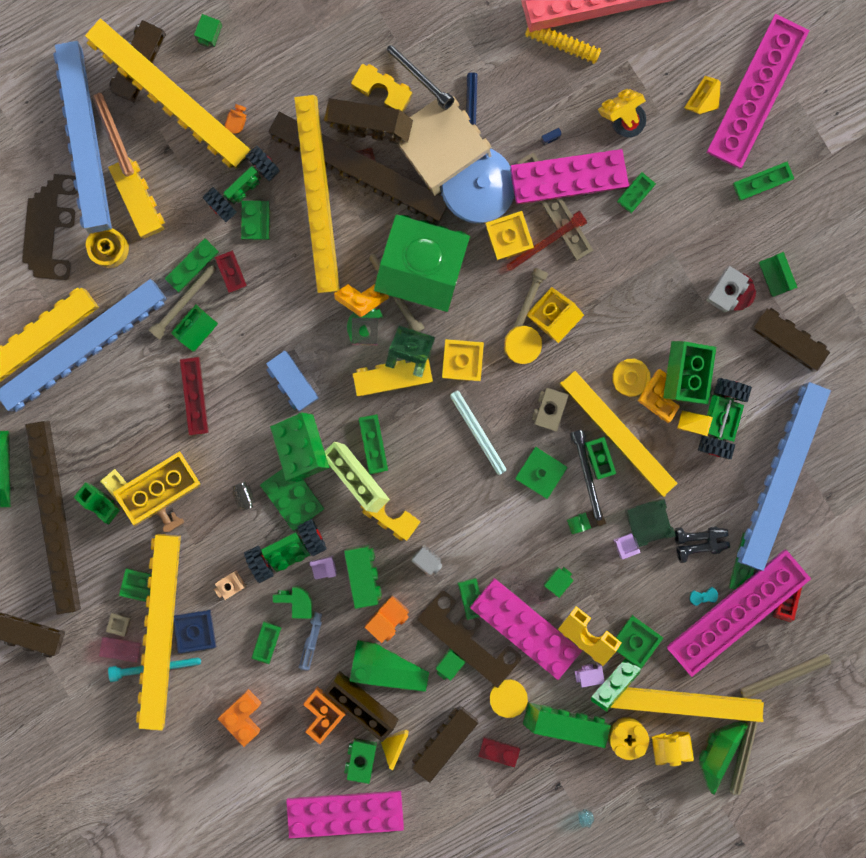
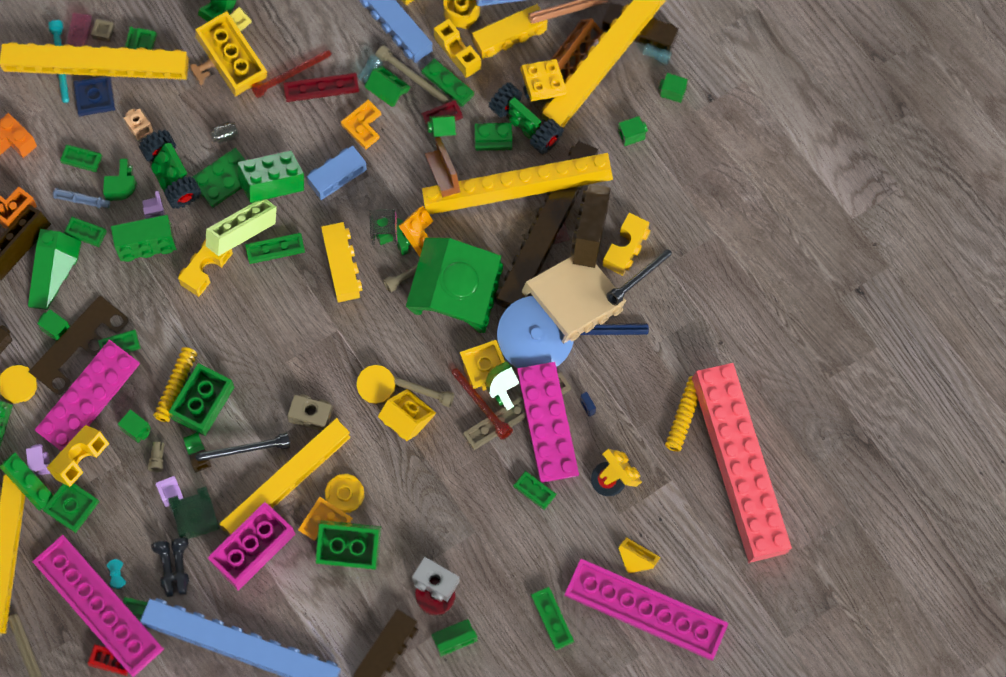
camera: 85 degrees right, 20 degrees down
orange arm [225,104,247,134] -> none
orange brick [365,595,409,643] -> none
clear green panel [385,326,436,378] -> none
light grey brick [412,545,442,576] -> none
yellow panel [442,339,484,381] -> none
light aqua axle [450,390,506,475] -> none
green plate [515,446,568,499] -> none
green brick [584,437,616,480] -> none
yellow slope [677,411,713,436] -> none
plate [698,378,752,460] -> none
none -> green plate [64,217,107,247]
none -> dark tan pin [147,442,165,472]
none -> yellow piece [153,347,198,422]
none -> green brick [168,363,235,436]
none -> dark pink slope [208,502,295,591]
none -> clear red piece [251,50,332,99]
none -> light orange plate [341,99,381,150]
none -> clear light blue pin [357,55,383,83]
none -> dark orange fence [425,136,460,197]
none -> green brick [427,115,456,137]
none -> yellow arch [434,19,481,78]
none -> brick [486,361,519,410]
none -> yellow plate [520,59,567,101]
none -> dark orange fence [551,19,604,84]
none -> green brick [618,116,648,147]
none -> clear light blue pin [643,44,672,65]

